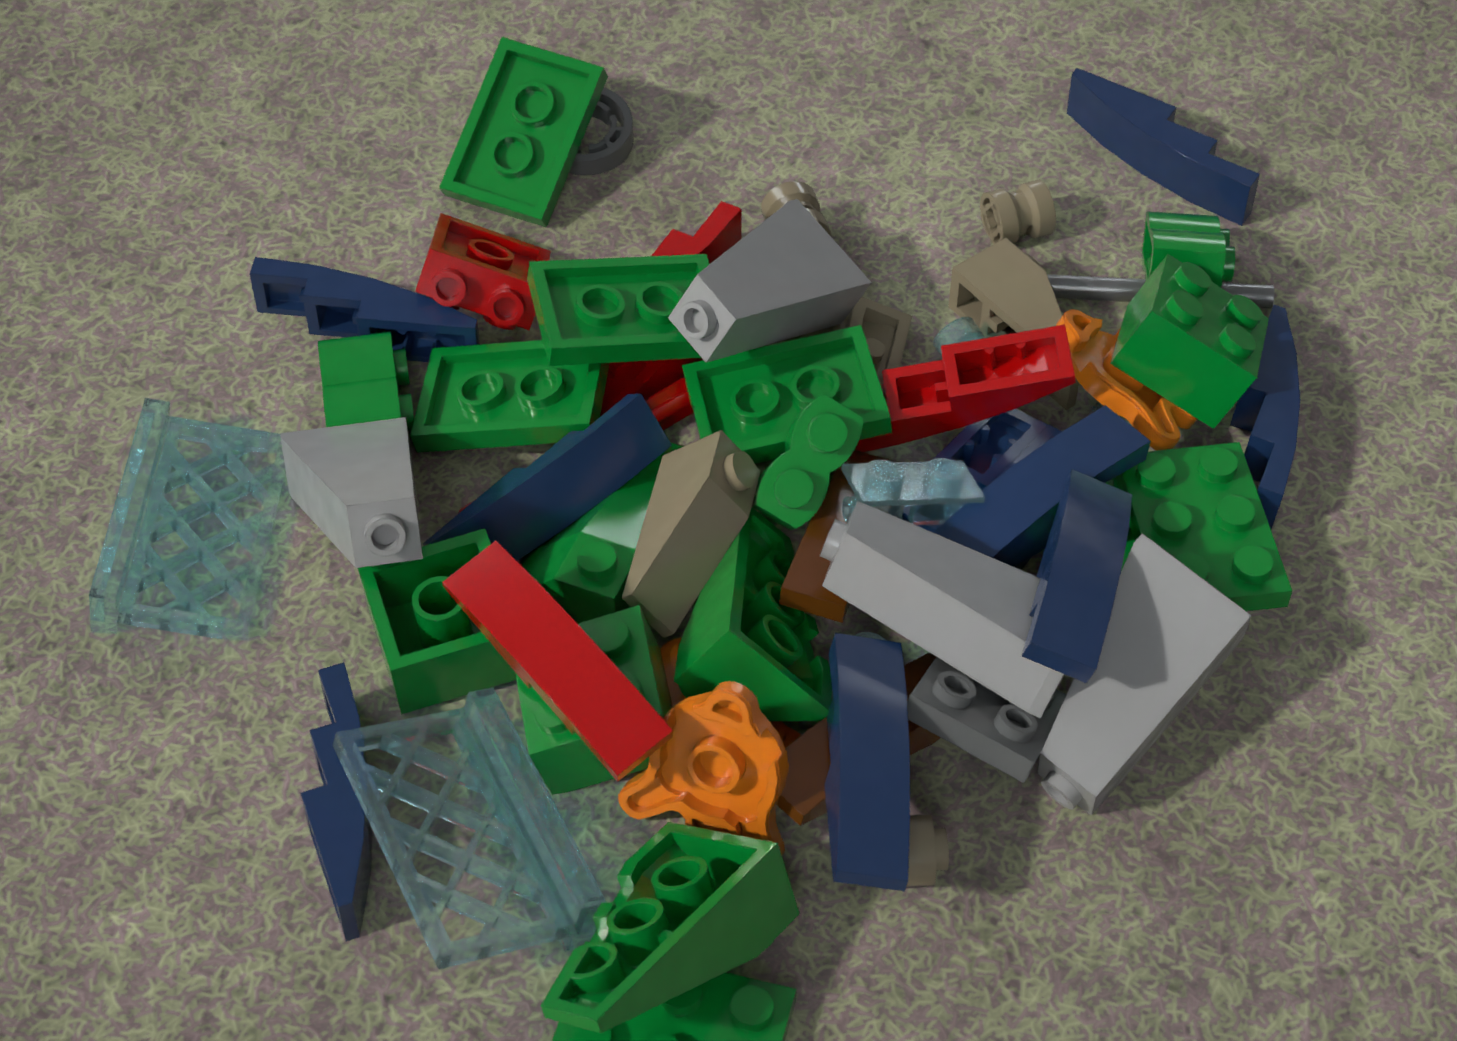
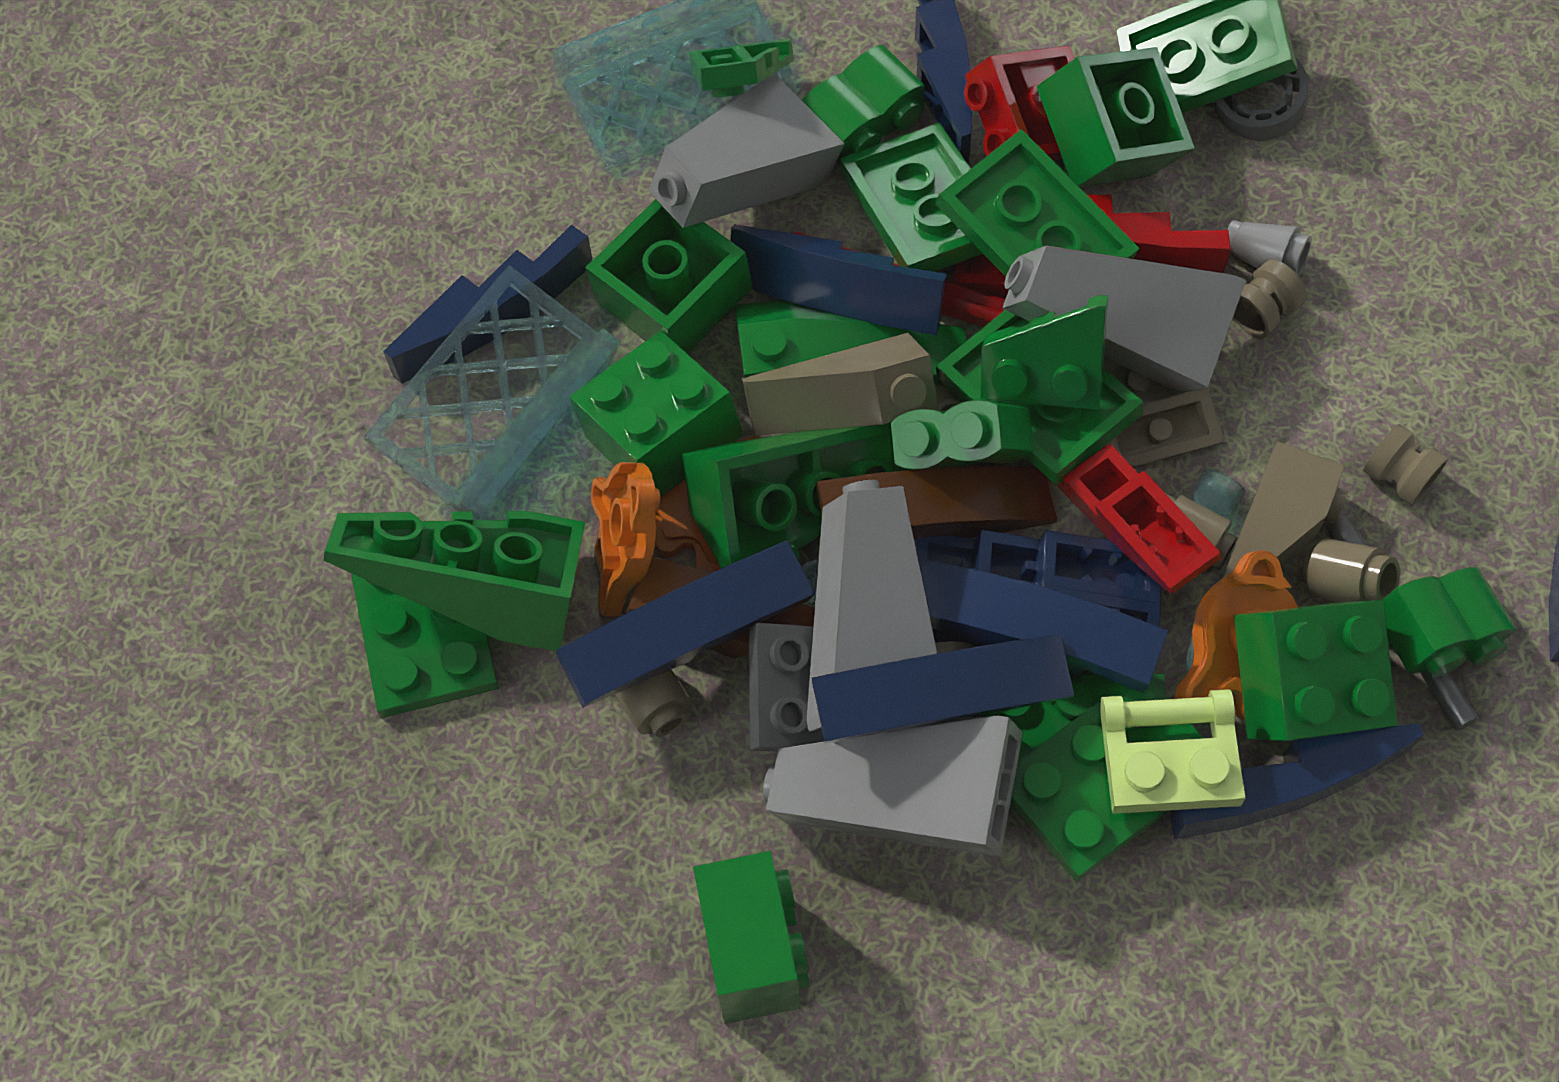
camera: 65 degrees right, 15 degrees up
red slope [442,541,673,782] -> none
clear light blue hinge [841,458,985,525] -> none
none -> green wing [689,38,794,97]
none -> green brick [693,851,810,1024]
none -> green wing [980,295,1108,410]
none -> green brick [1036,47,1195,188]
none -> yellowish green plate [1100,689,1245,814]
none -> light grey cone [1227,220,1312,277]
none -> dark tan brick [1302,538,1400,602]

